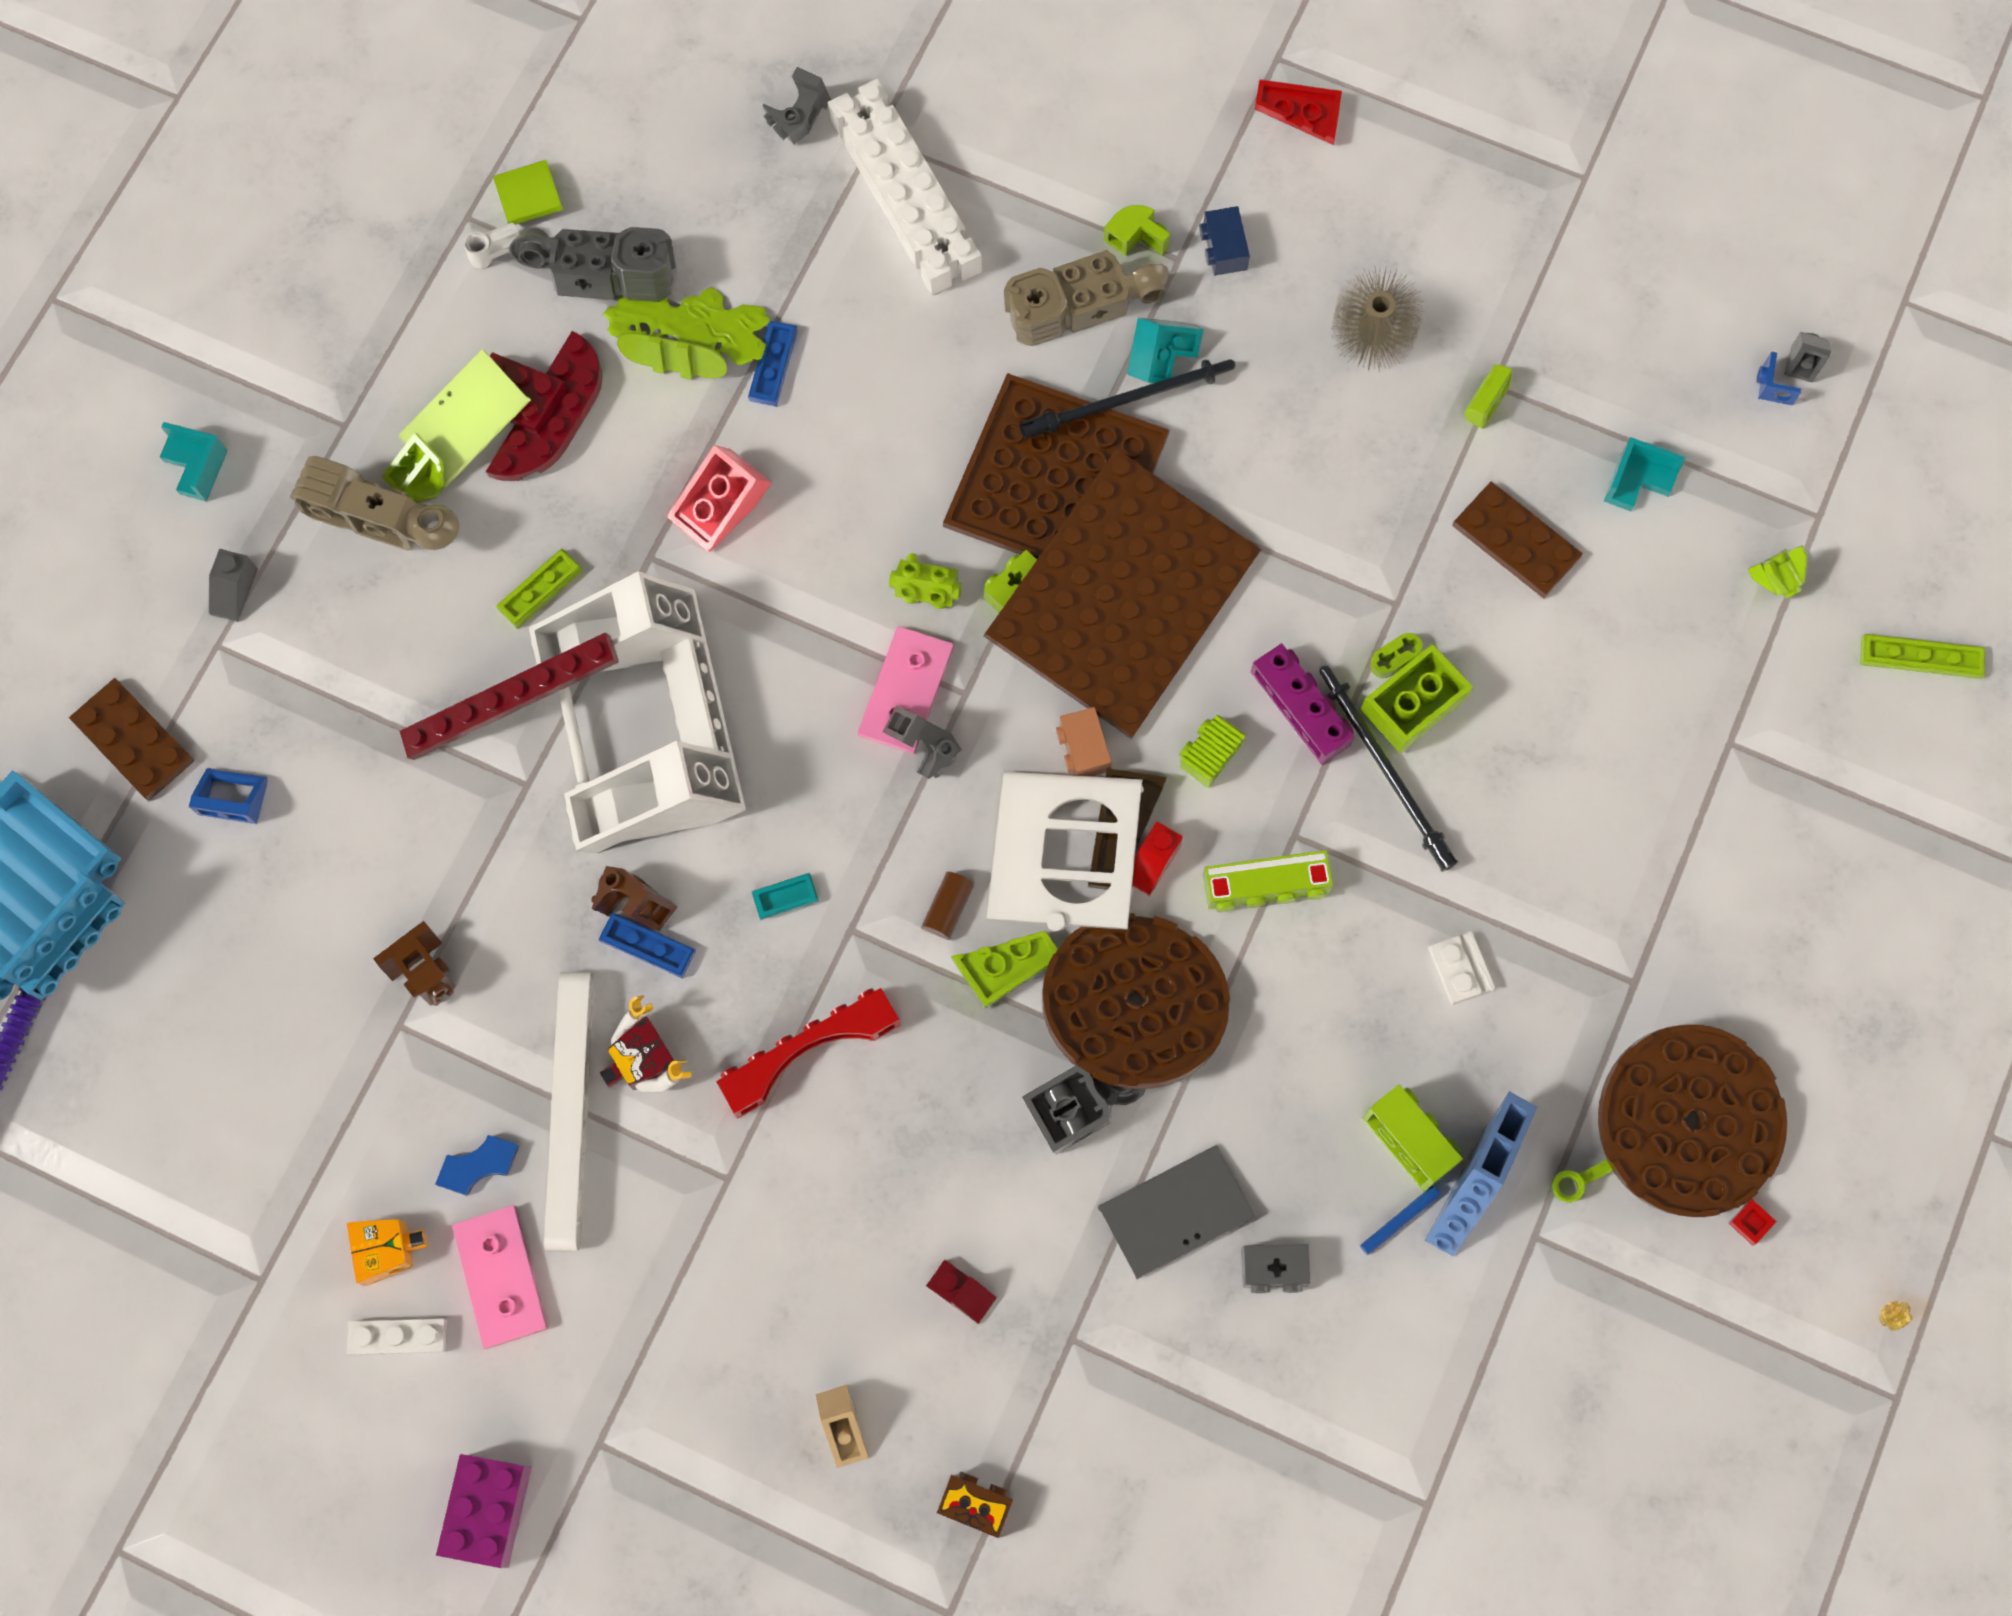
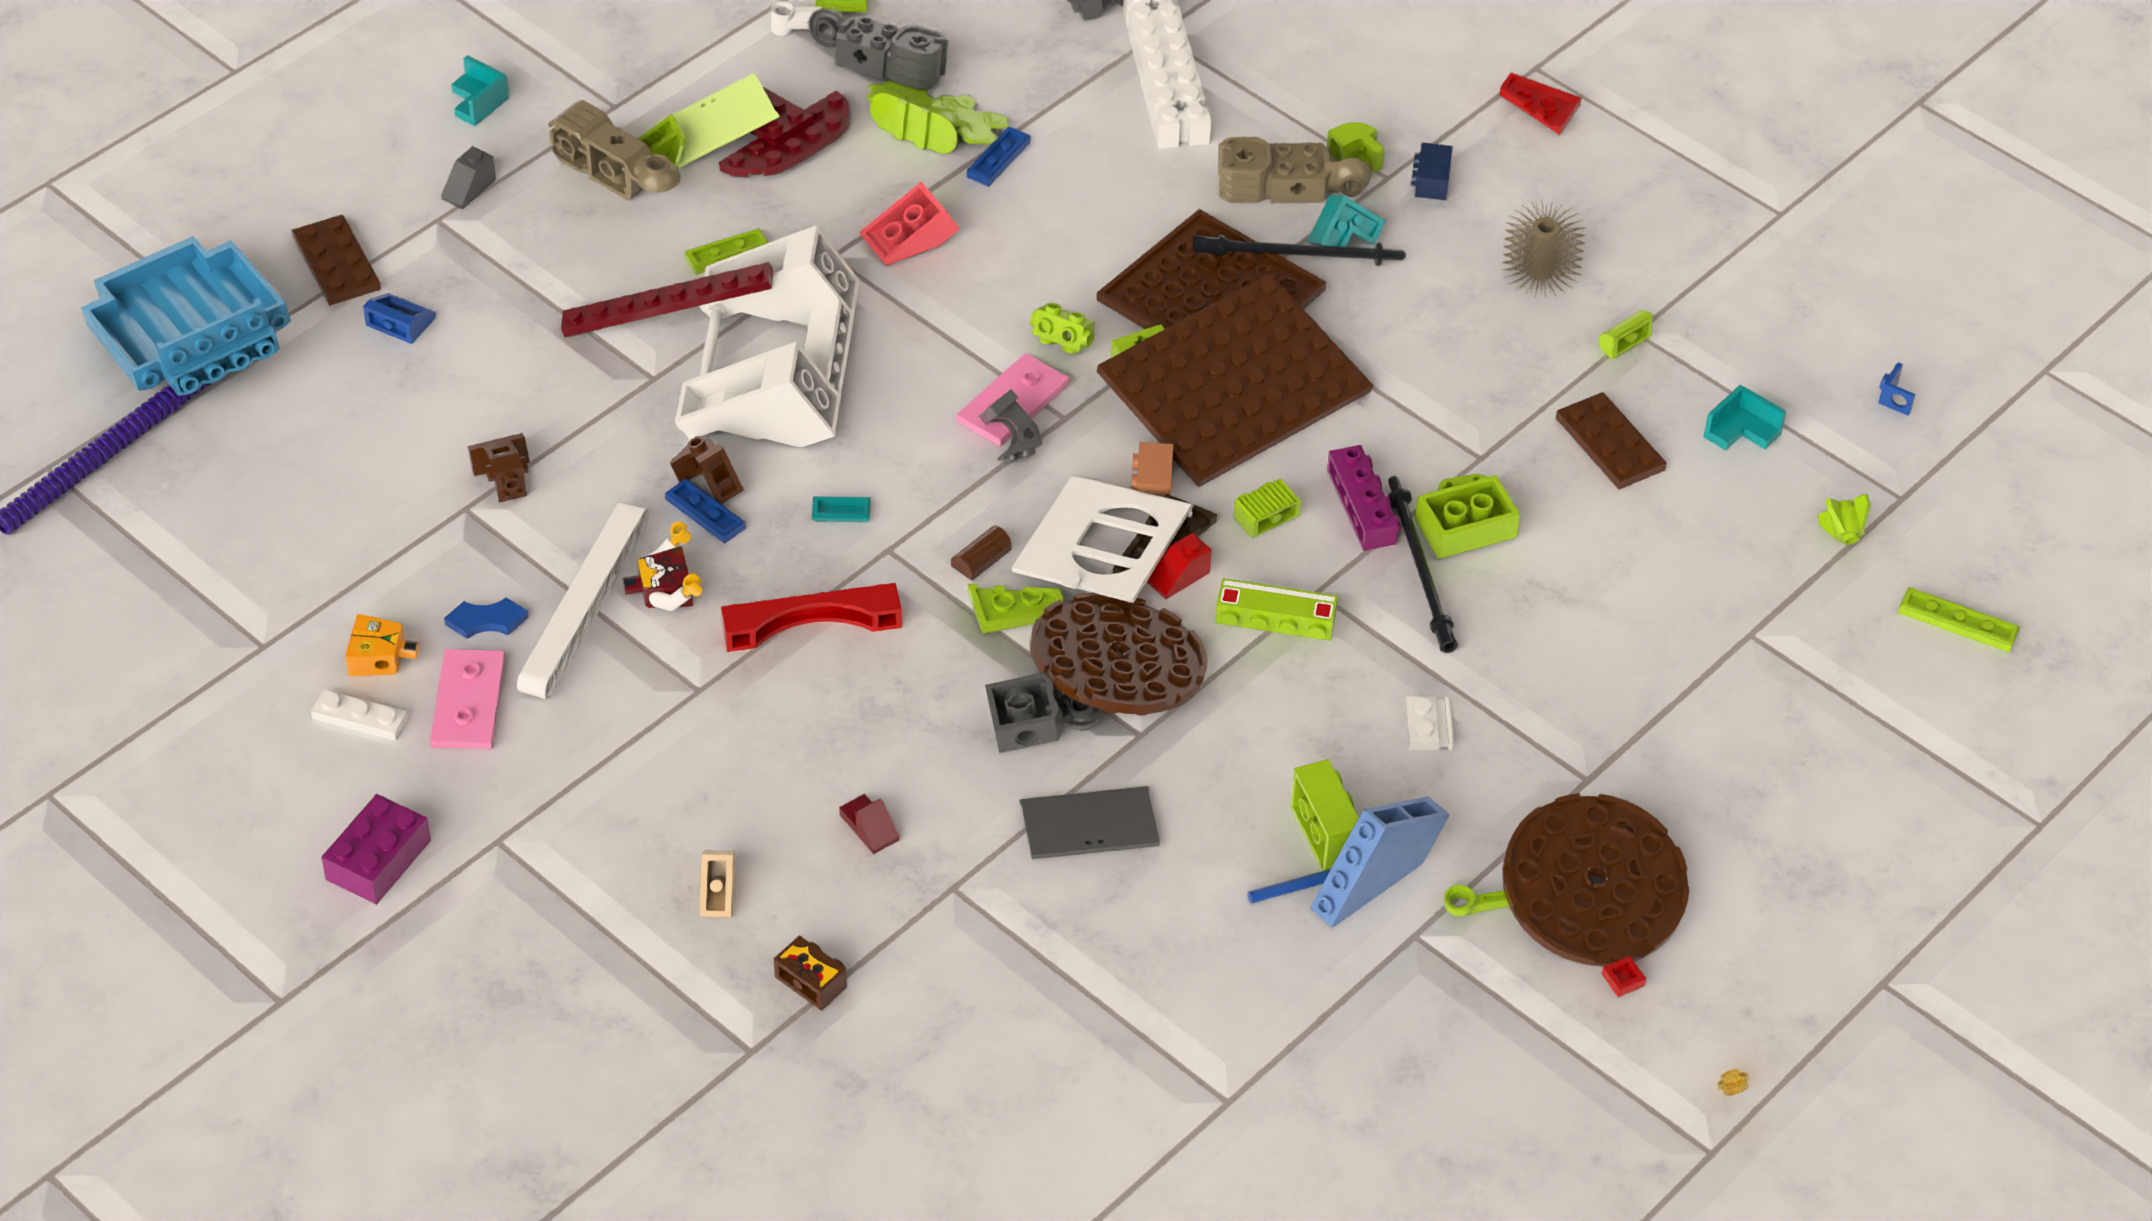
camera: 15 degrees right, 25 degrees down
dark grey brick [1241,1244,1310,1293] -> none
dark grey slope [1784,332,1831,383] -> none

